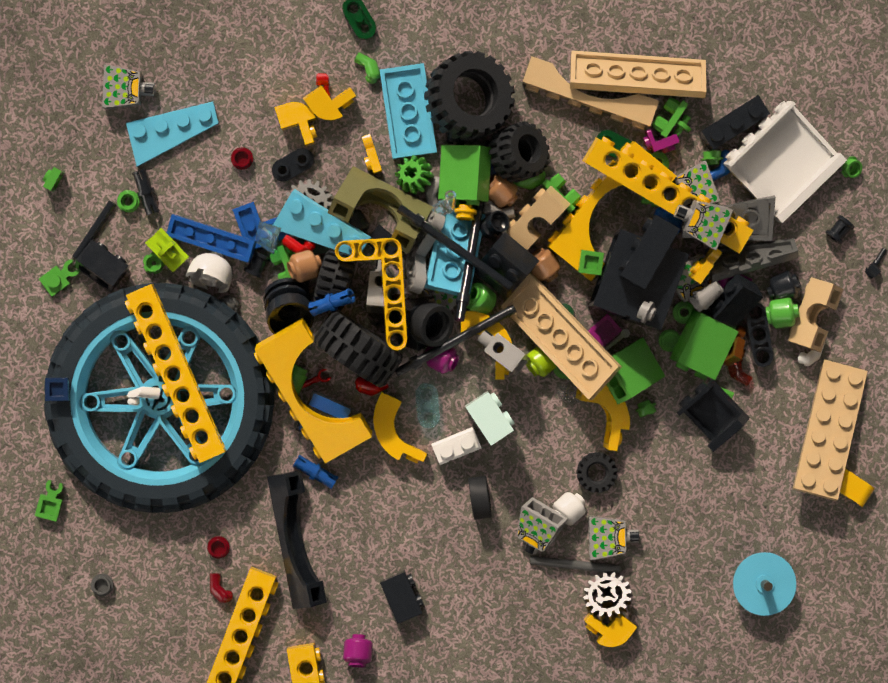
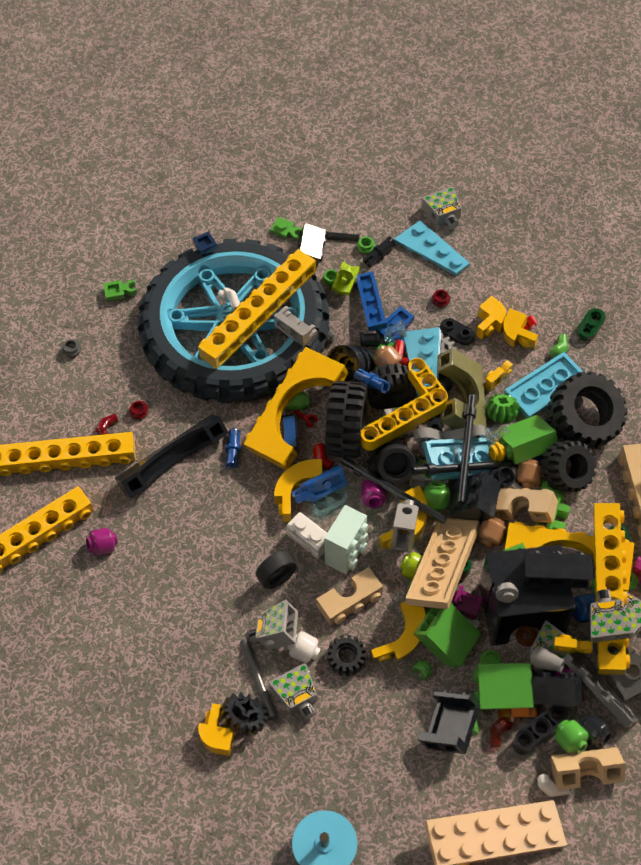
camera: 60 degrees right, 30 degrees down
bright green plate [43,167,65,192] -> none
white cylinder [186,251,233,293] -> none
black brick [380,570,425,624] -> none
bright green plate [673,301,695,324] -> none
none -> light grey hinge [274,306,317,347]
none -> blue hinge [291,465,348,504]
none -> tan arch [316,567,383,626]

